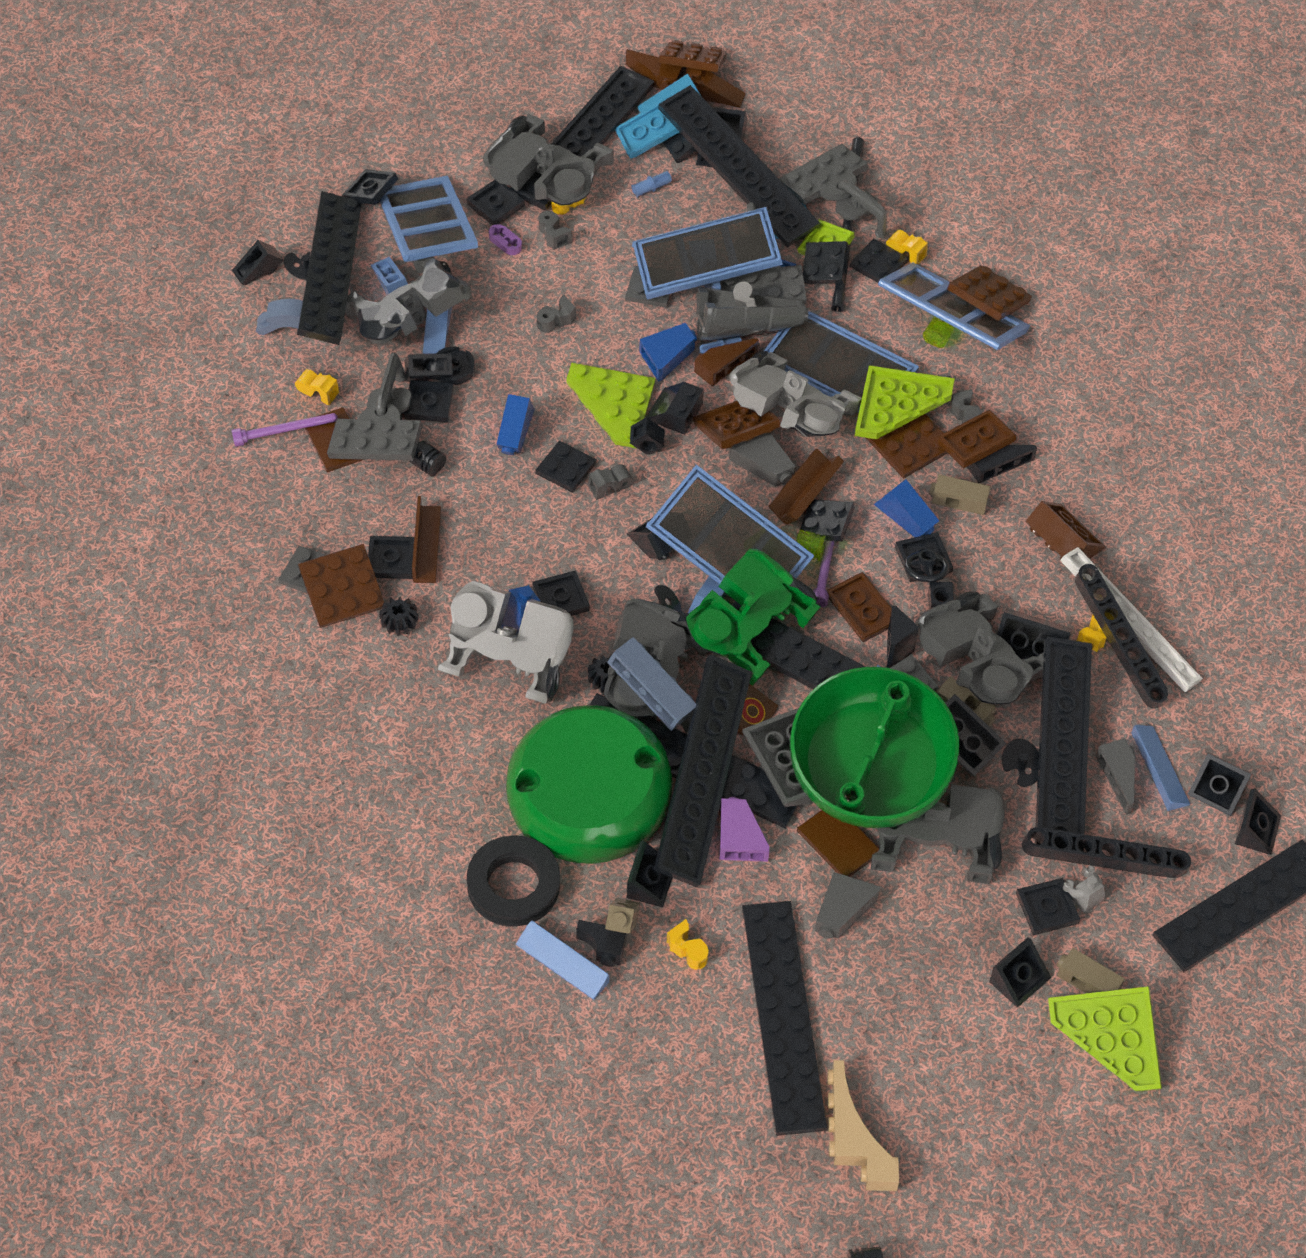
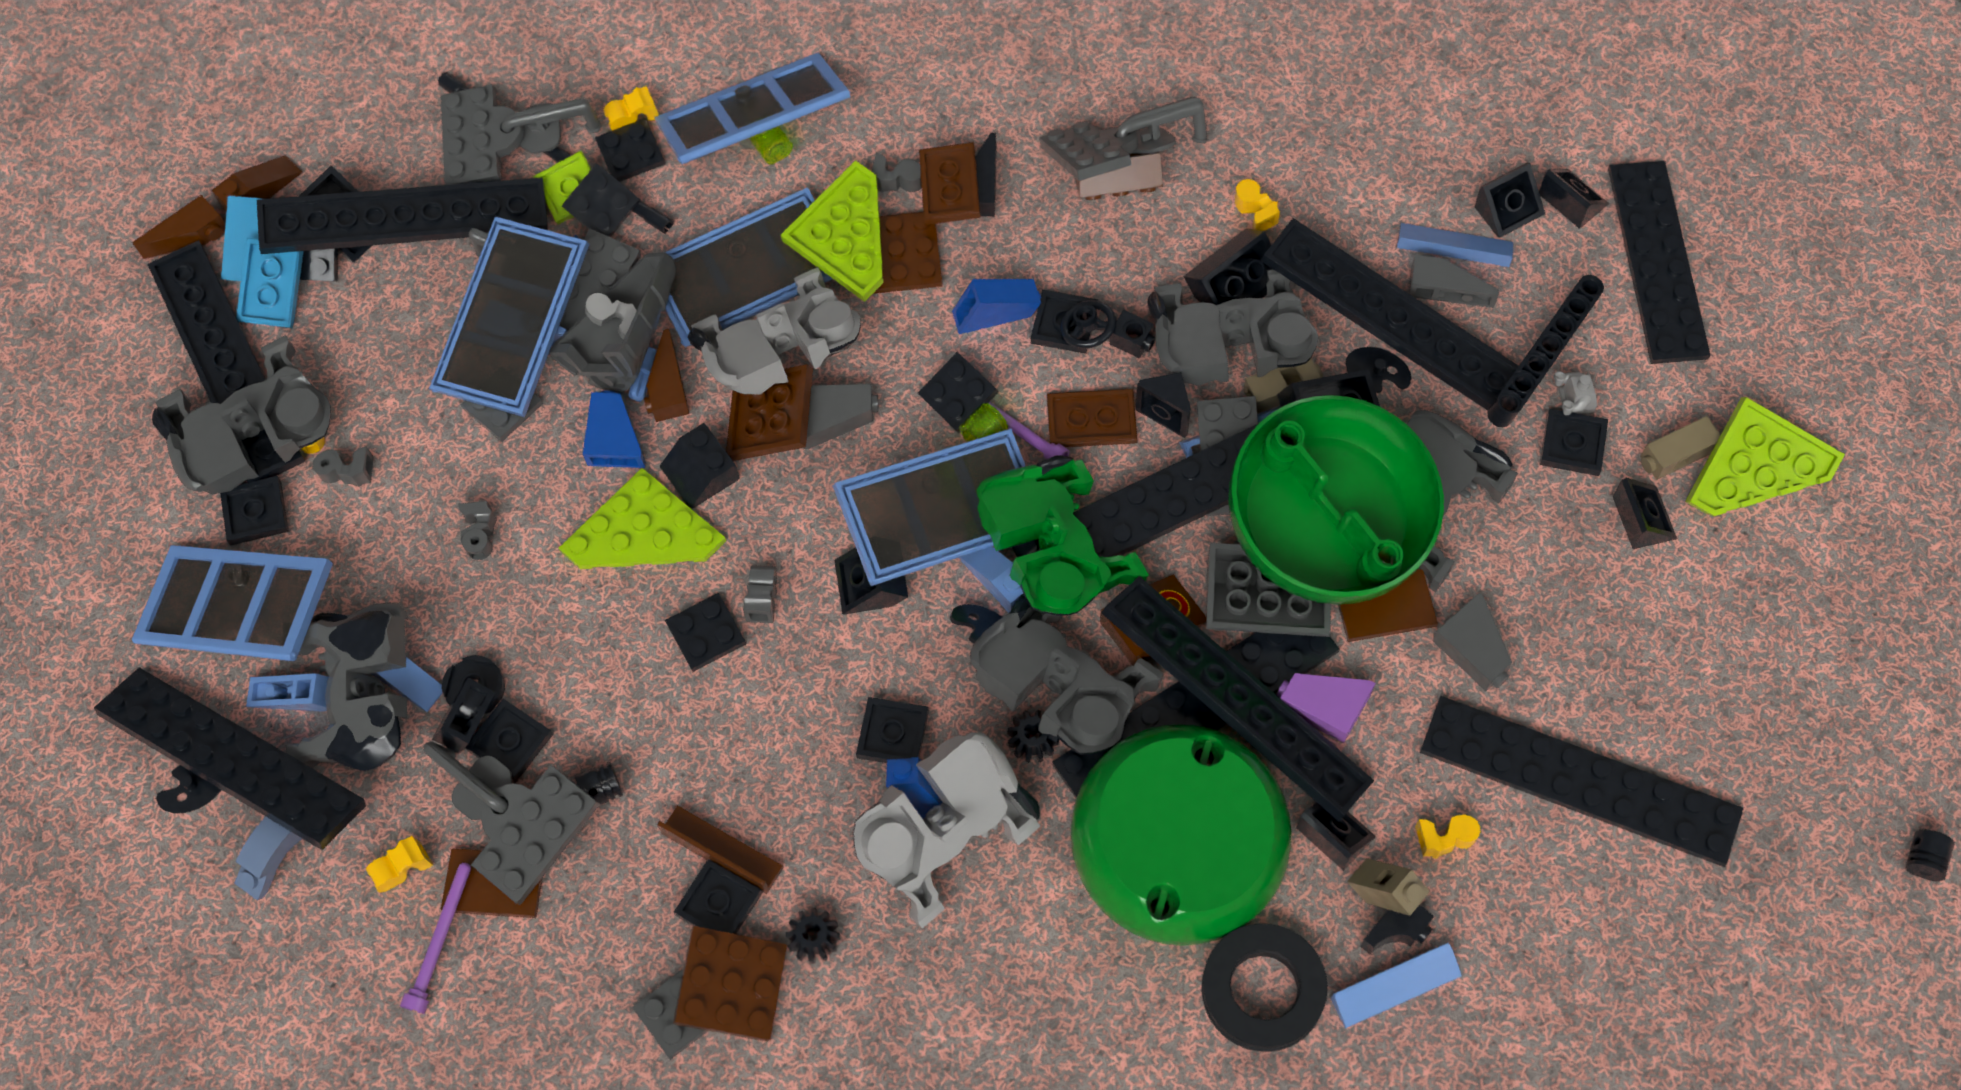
camera: 55 degrees left, 10 degrees up
black arch [232,240,284,285] -> none
black plate [342,169,398,205] -> none
medium lavender beam [489,224,522,255] -> none
blue slope [496,394,535,455] -> none
sand blue brick [607,637,696,731] -> none
black brick [630,417,665,454] -> none
medium blue axle [631,171,672,197] -> none
reddish brown plate [659,40,727,72] -> none
reddish brown panel [768,448,844,525] -> none
tan arch [827,1060,899,1191] -> none
dark tan brick [929,474,991,515] -> none
reddish brown plate [947,265,1032,321] -> none
white tile [1060,547,1203,692] -> none
black beam [1075,564,1168,708] -> none
none -> dark grey plate [1039,97,1208,181]

